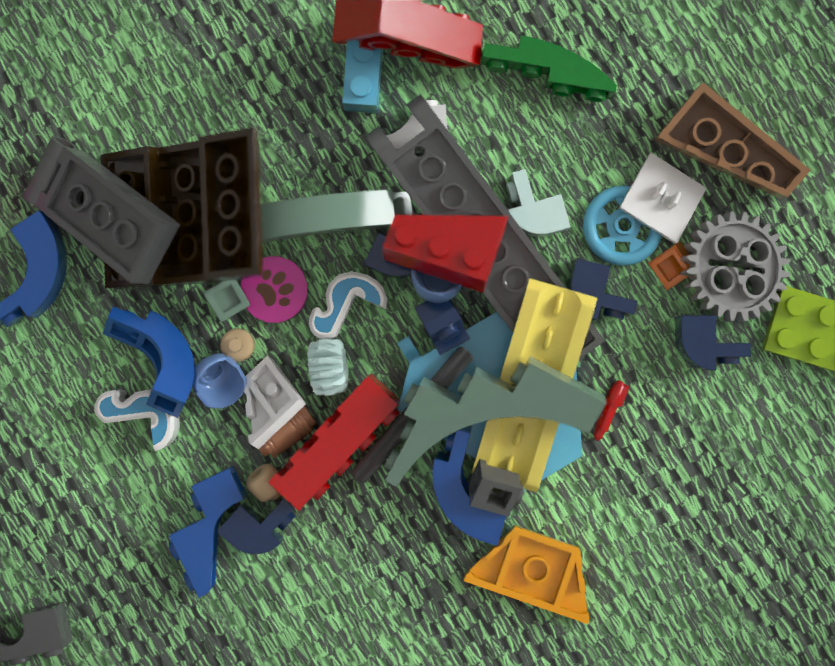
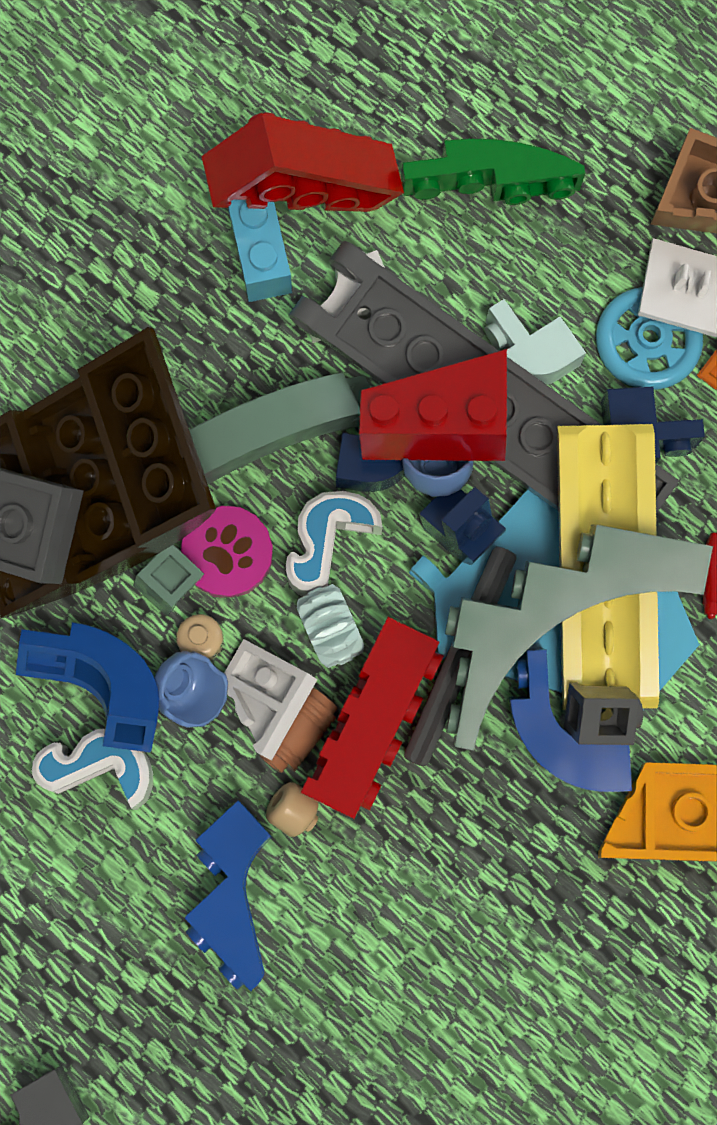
camera: 25 degrees left, 10 degrees down
dark blue brick [217,498,296,554] -> none

